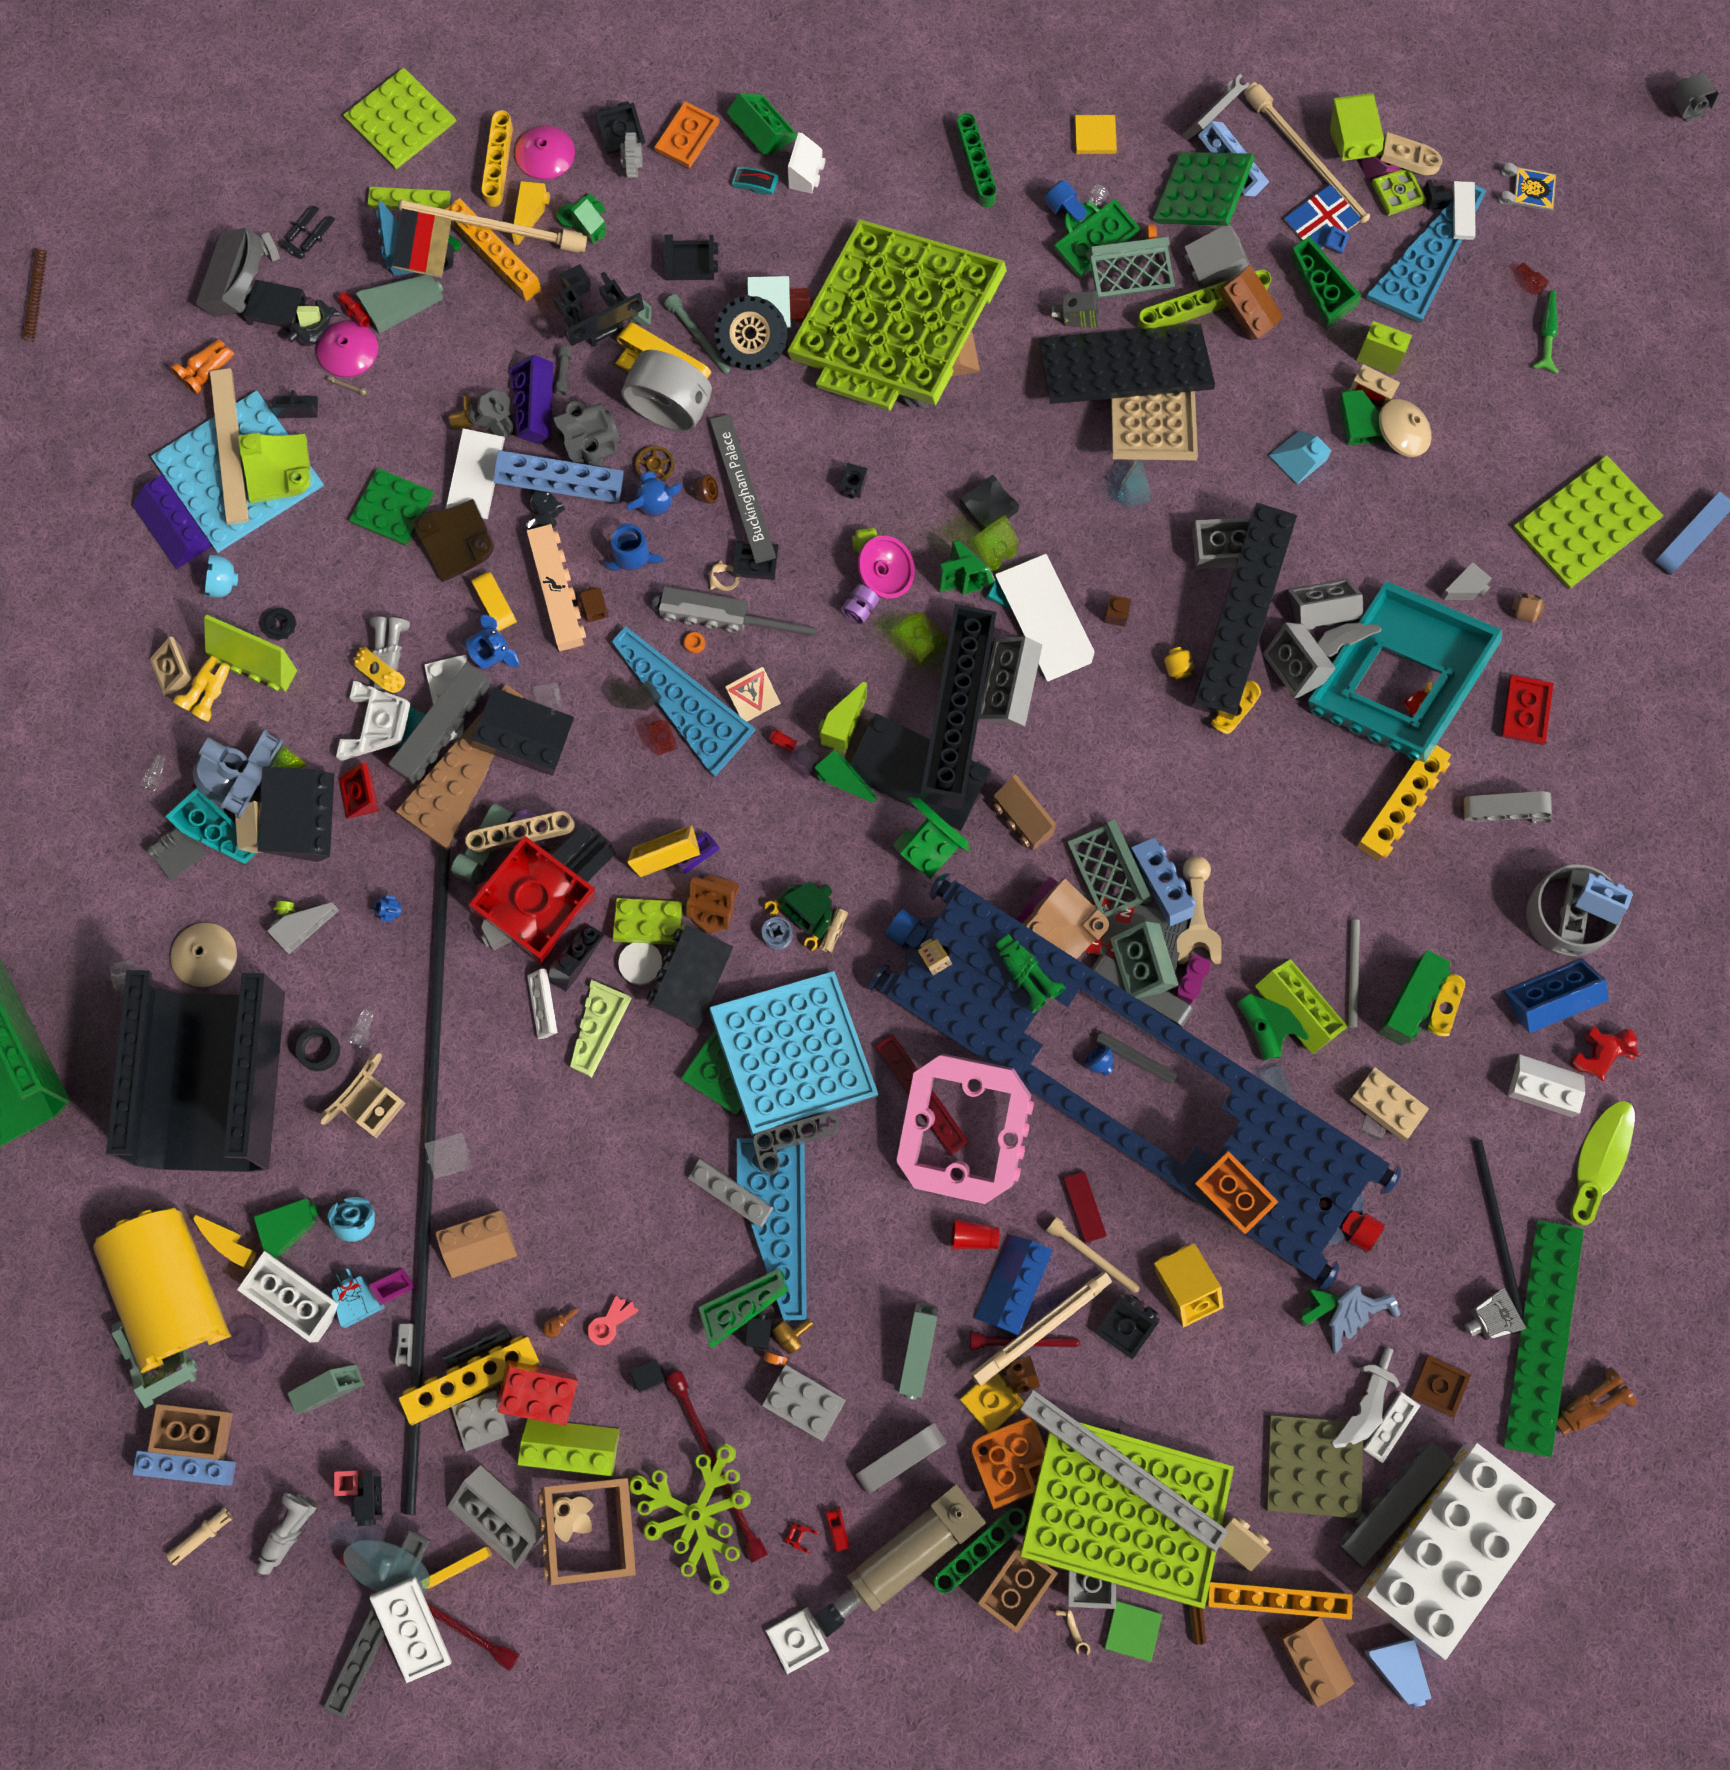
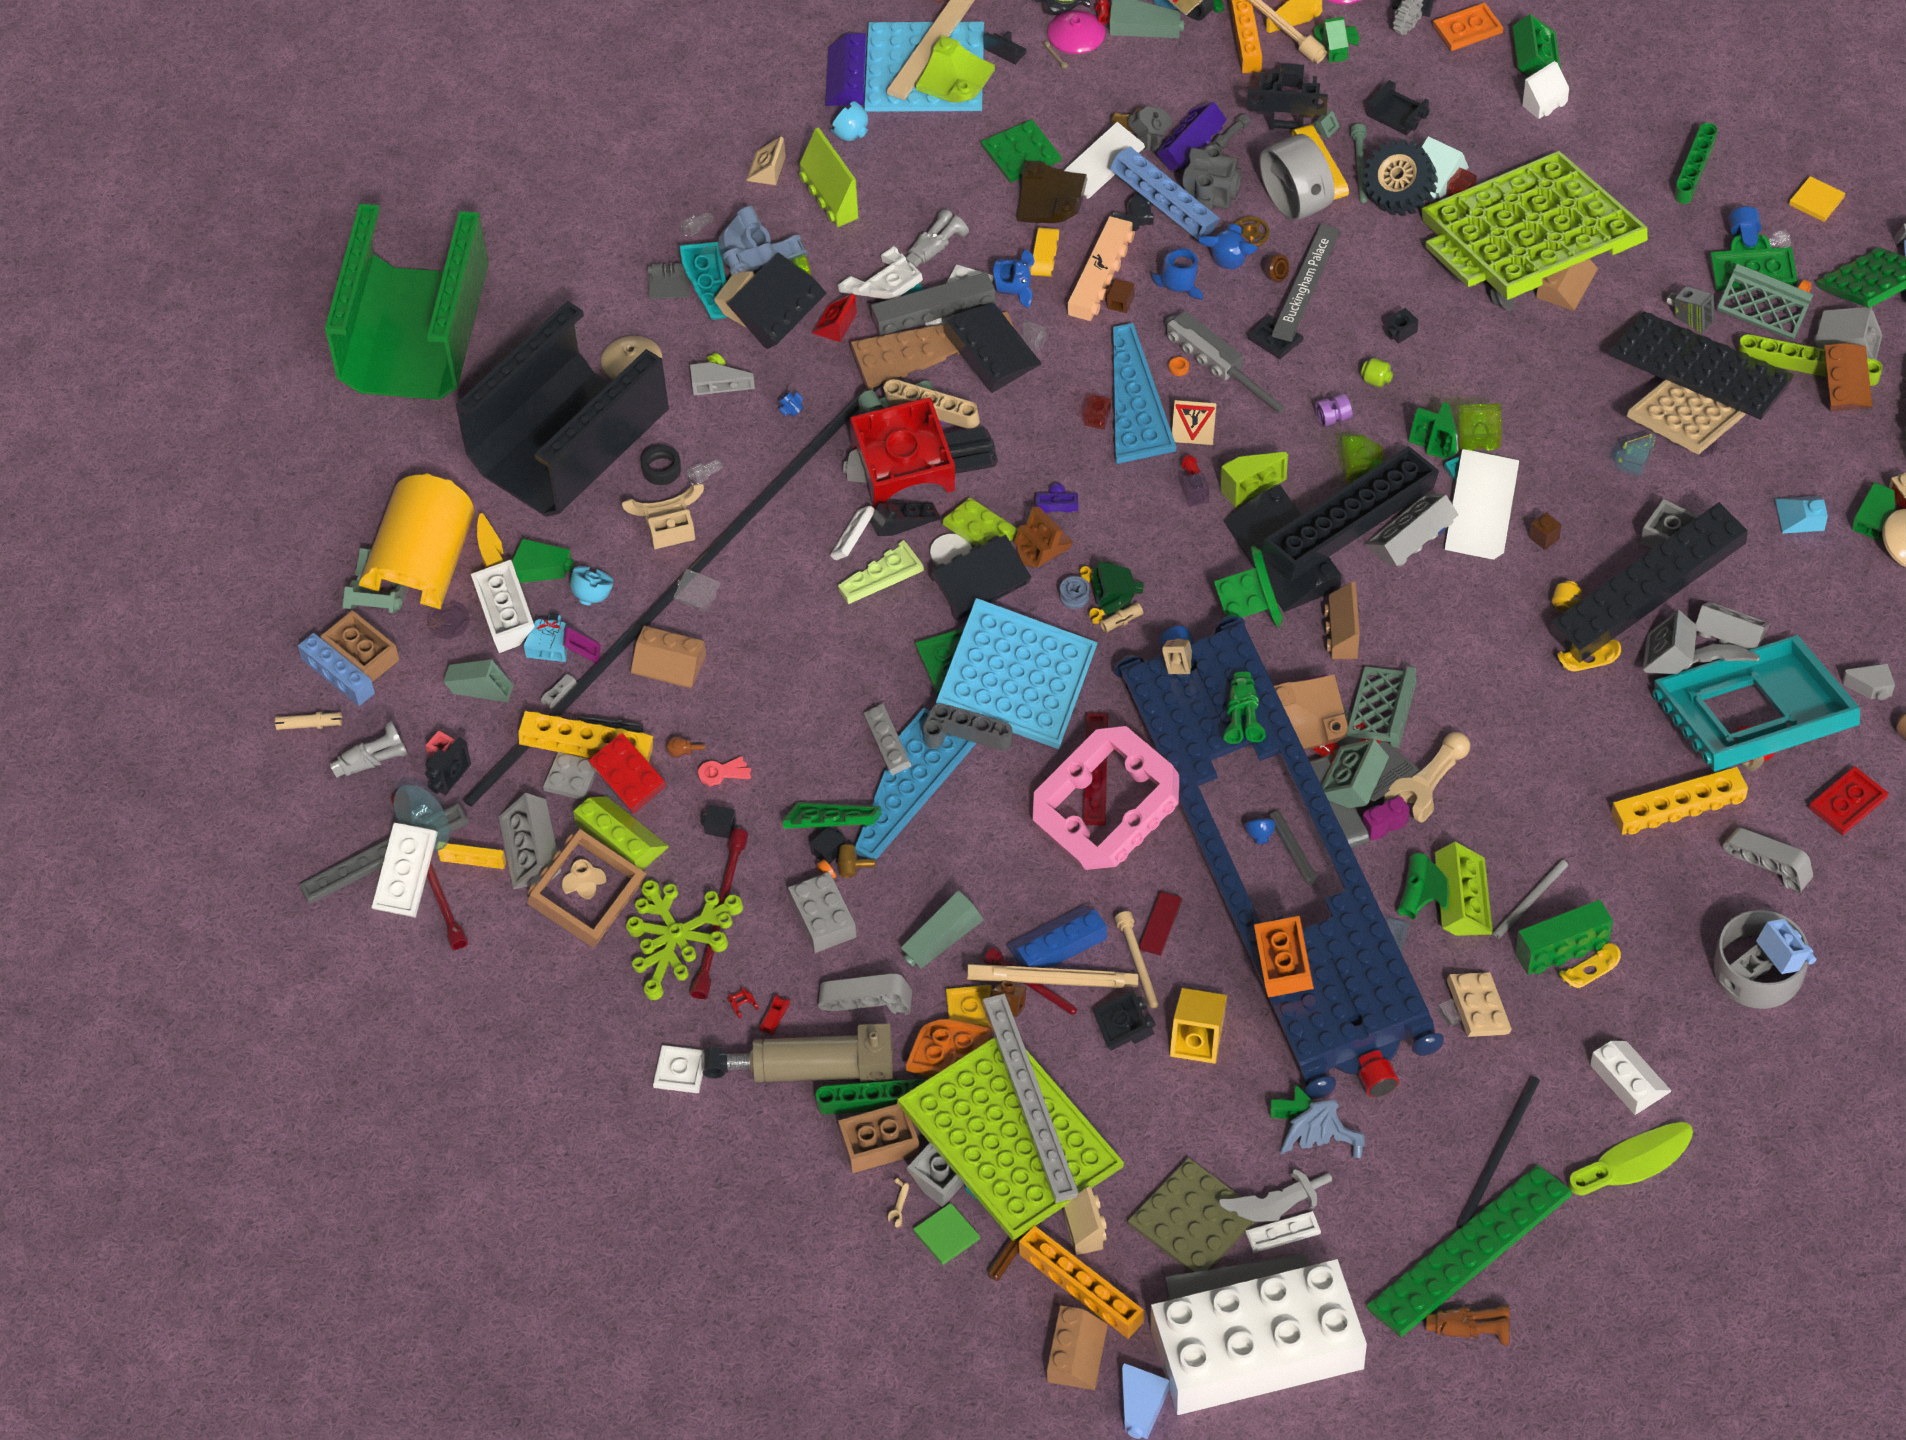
camera: 40 degrees right, 20 degrees down
yellow piece [173,656,230,722] -> none
black gear [262,608,297,641] -> none
yellow piece [353,646,405,693] -> none
clear smoke tile [604,677,662,711] -> none
yellow slope [628,825,700,877] -> none
tan piece [709,560,740,591] -> none
slope [732,167,779,194] -> none
green slope [815,750,879,803] -> none
dark pink dish [858,536,915,599] -> none
red plant [951,1218,1000,1250] -> none
black brick [960,475,1019,535] -> none
medium blue brick [1131,838,1196,926] -> none
reddish brown tile [1410,1355,1471,1418] -> none
light grey torso [1464,1288,1526,1340] -> none
blue slope [1504,958,1609,1033] -> none
red animal [1569,1026,1640,1081] -> none

